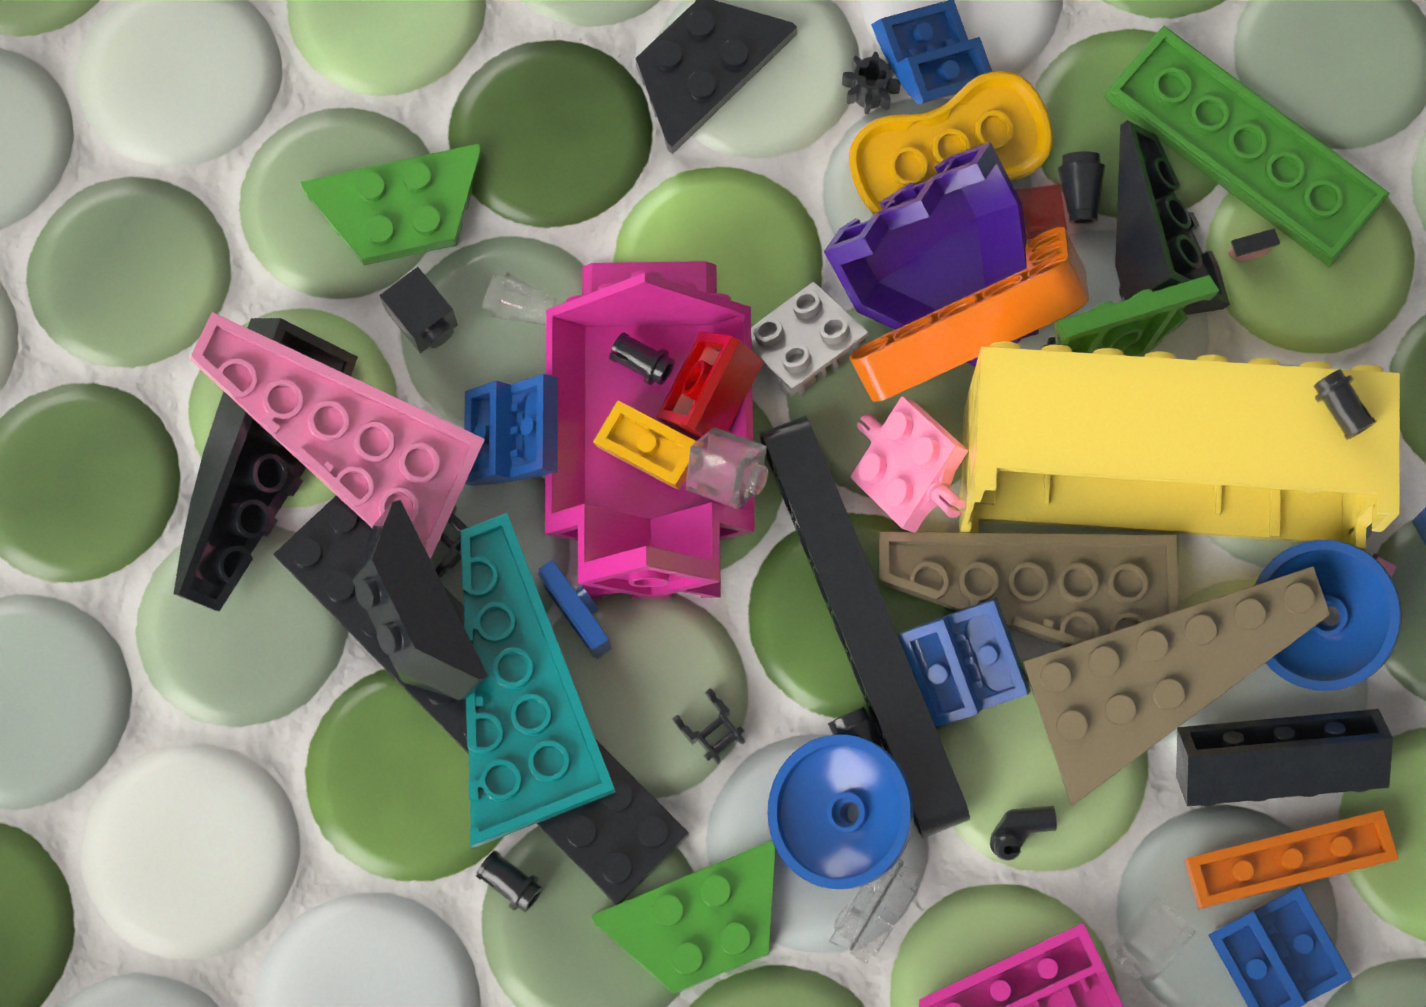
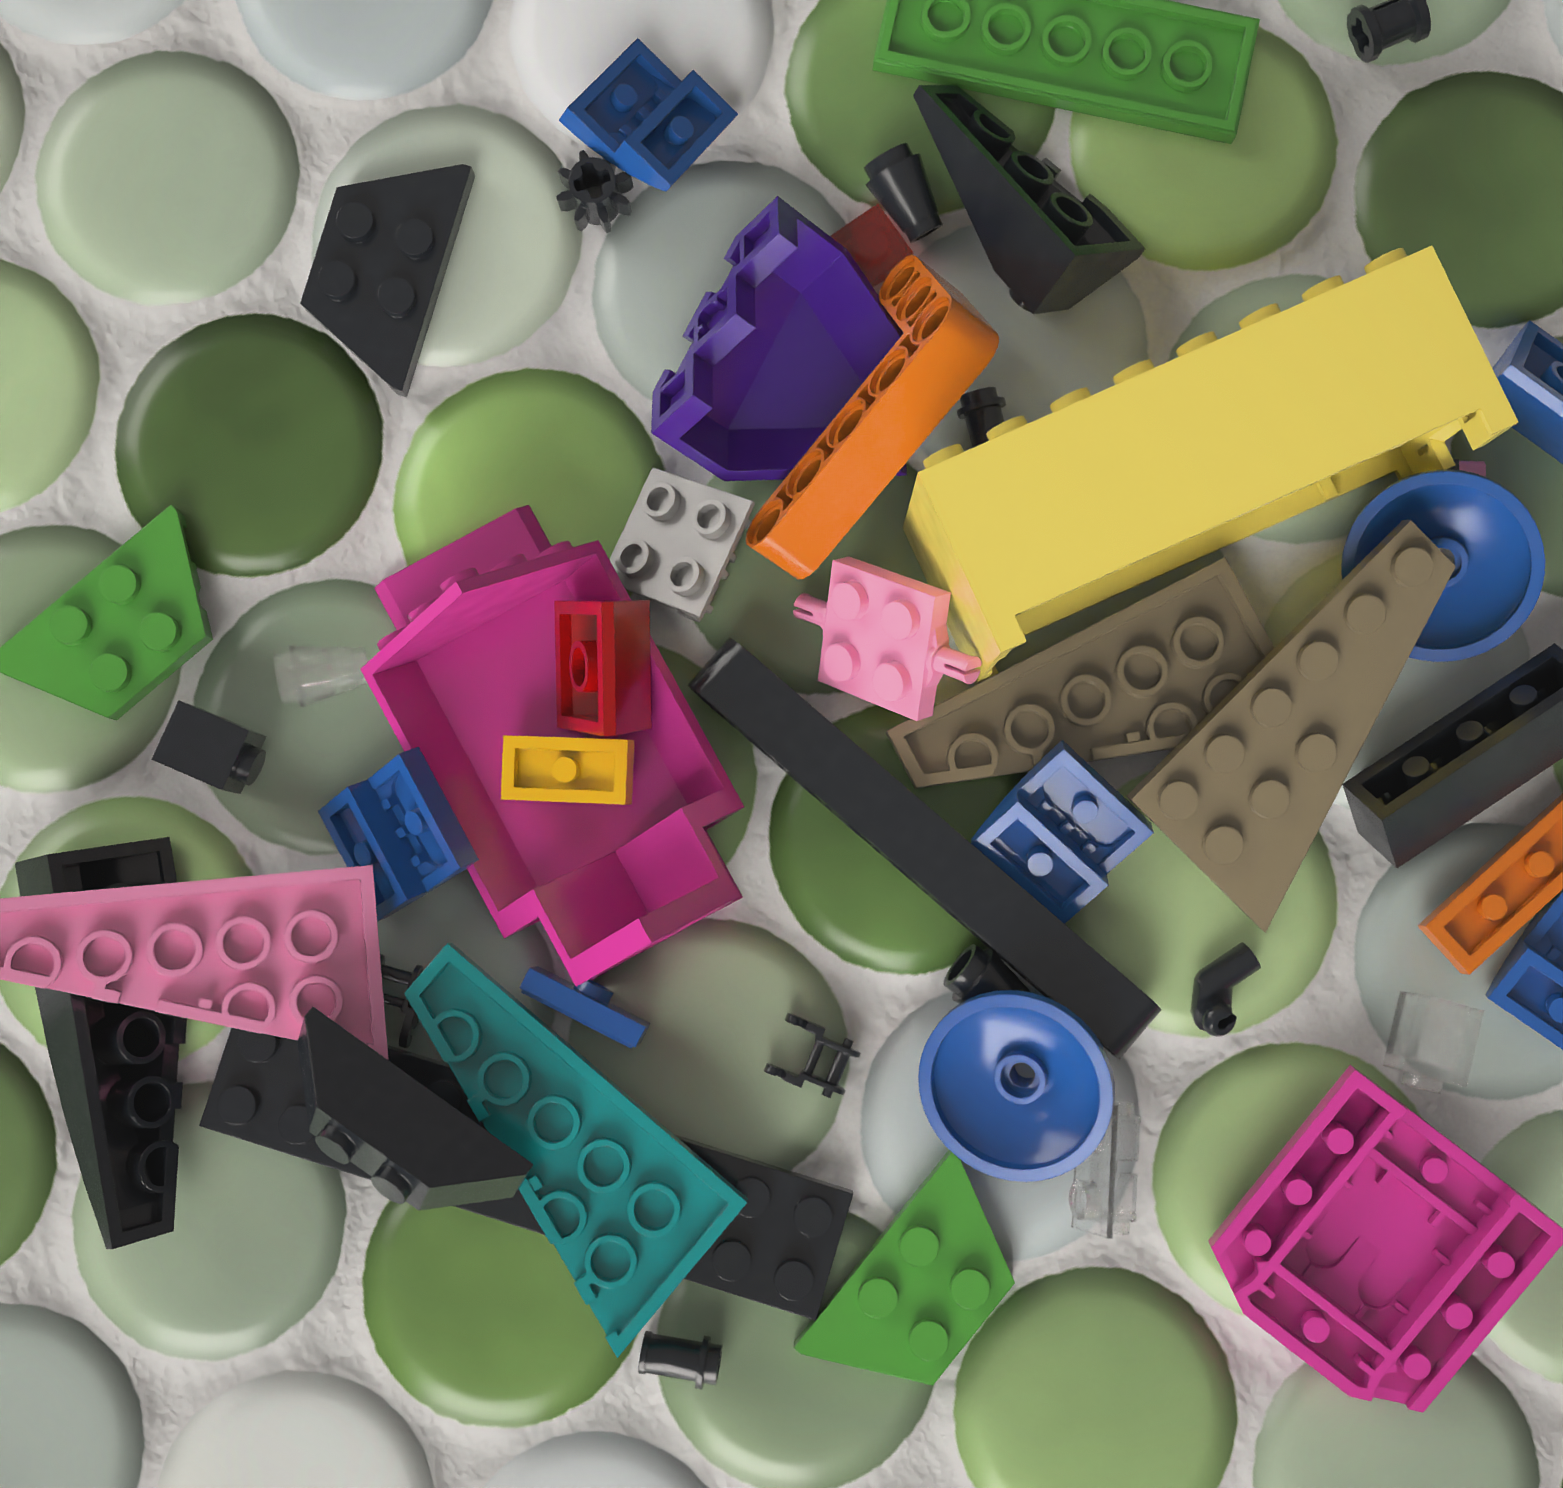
camera: 25 degrees left, 10 degrees up
black pin [609,332,675,385] -> none
clear brick [685,427,768,509] -> none
yellow plate [849,71,1053,215] -> none
bright green wing [1054,275,1219,357] -> none
black piece [1228,228,1280,262] -> none
black pin [1313,369,1377,440] -> none

